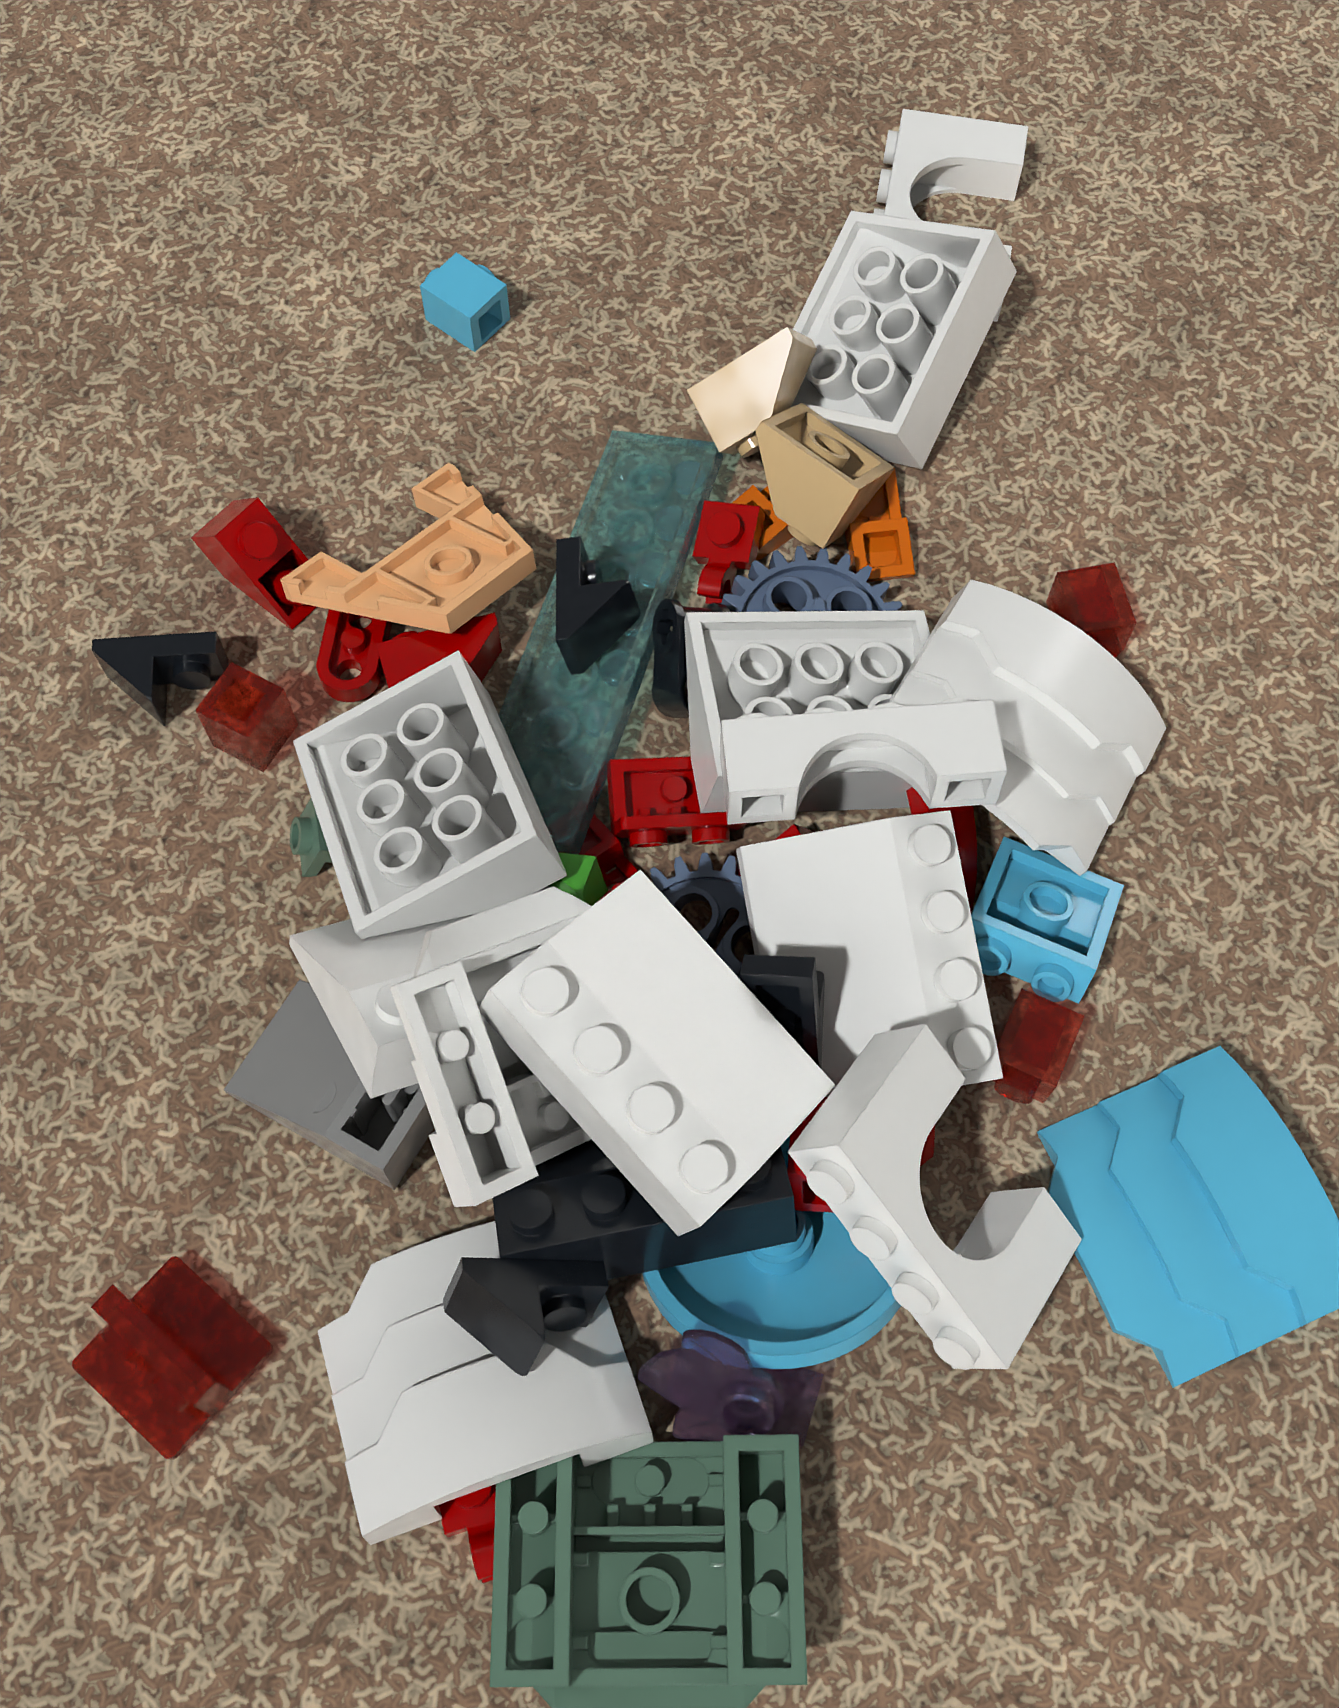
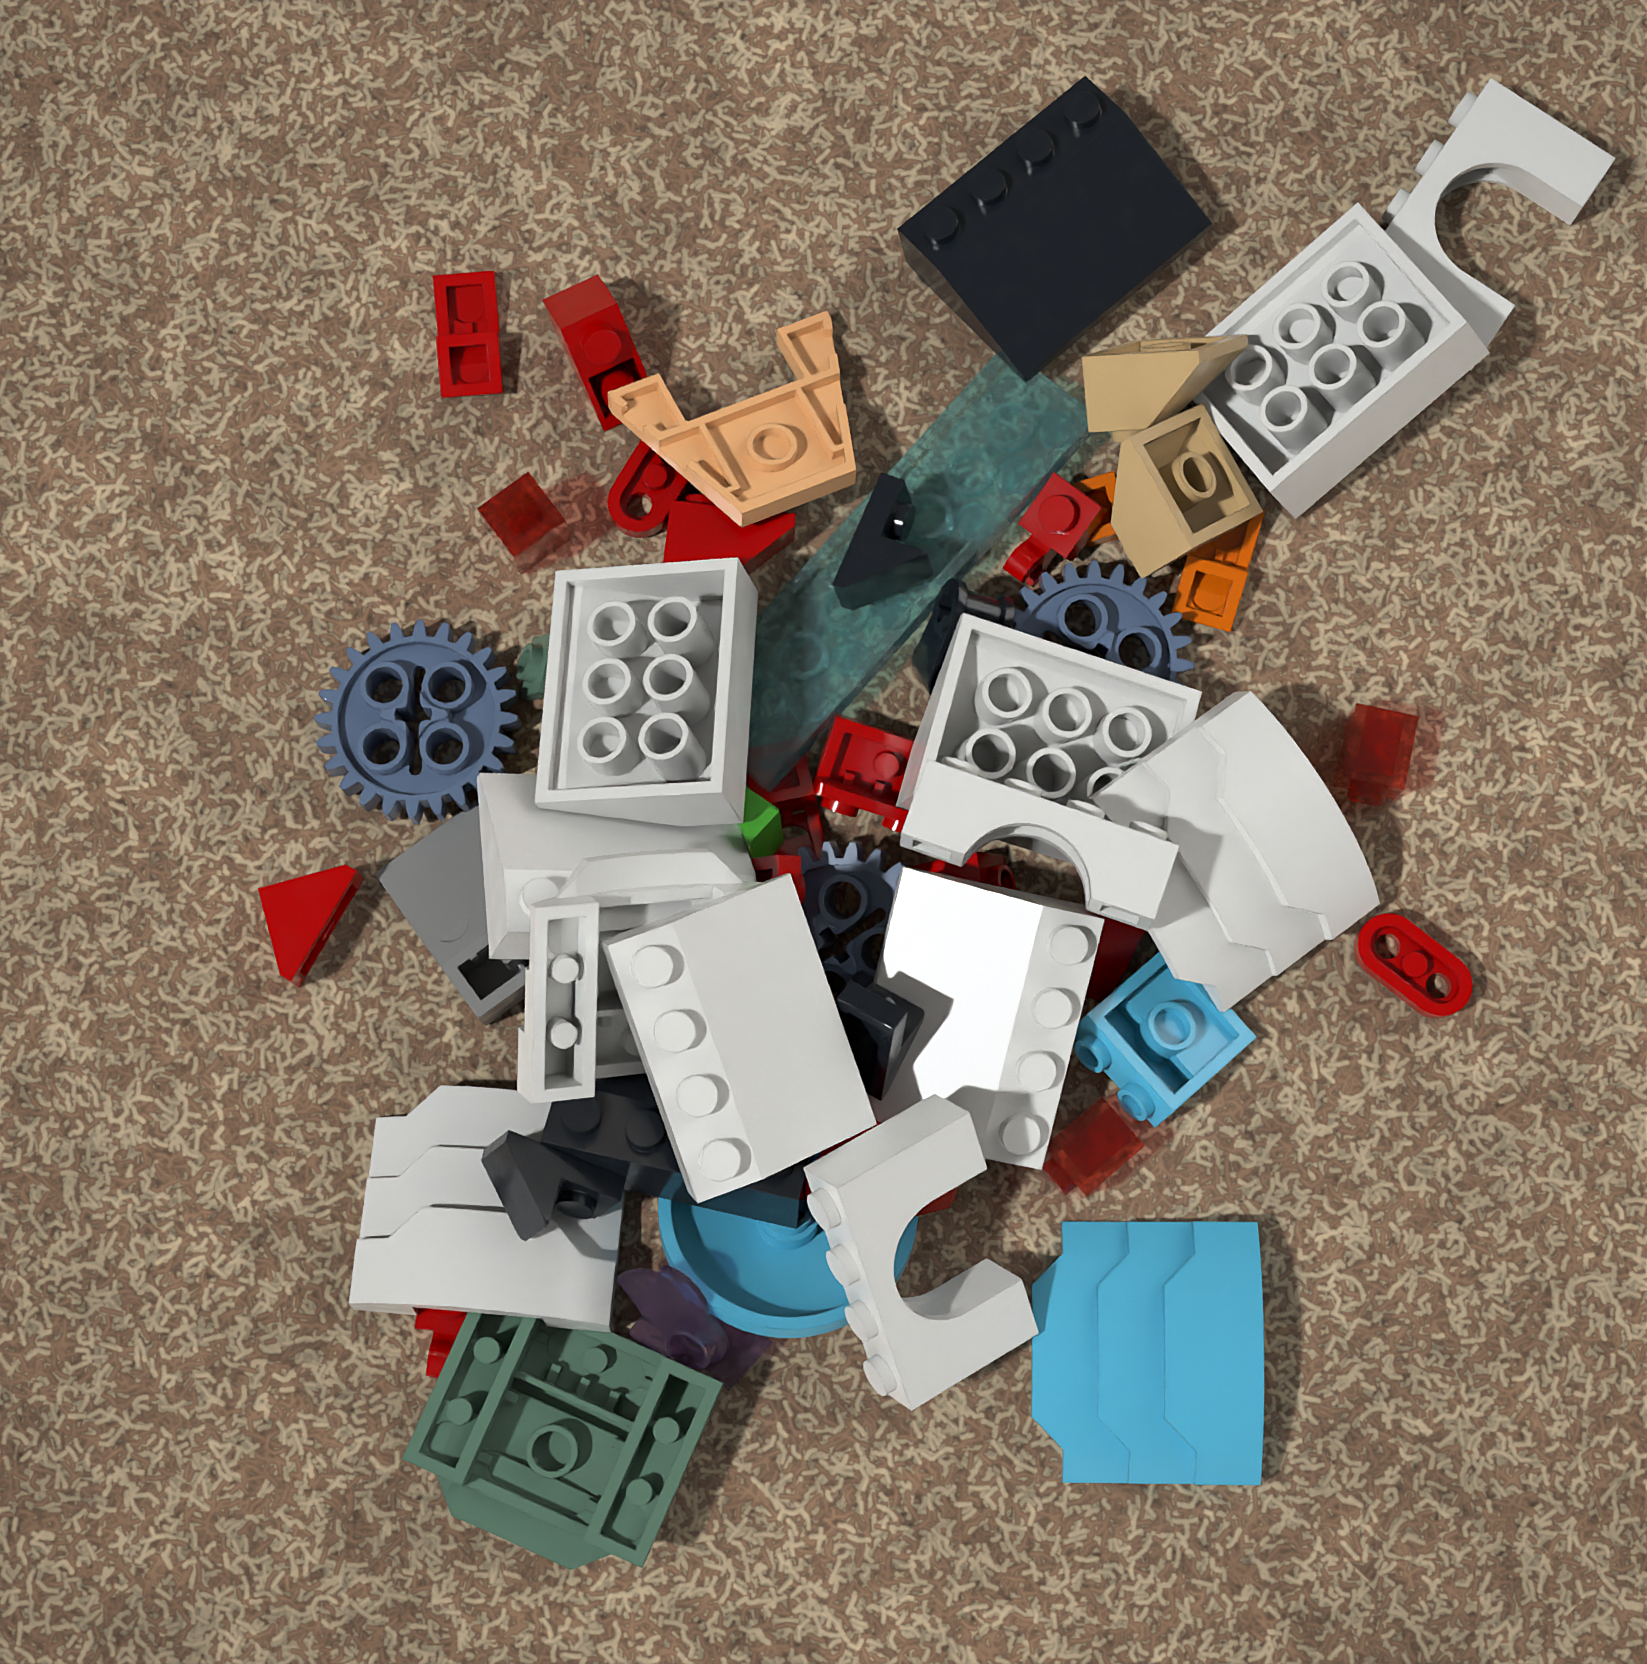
camera: 25 degrees right, 15 degrees up
clear red bracket [72,1256,273,1460] -> none
black slope [92,631,229,726] -> none
medium azure brick [420,252,510,352] -> none
none -> red slope [258,864,364,988]
none -> sand blue gear [314,619,522,825]
none -> red slope [432,270,504,398]
none -> black slope [897,76,1213,383]
none -> red plate [1354,913,1473,1019]

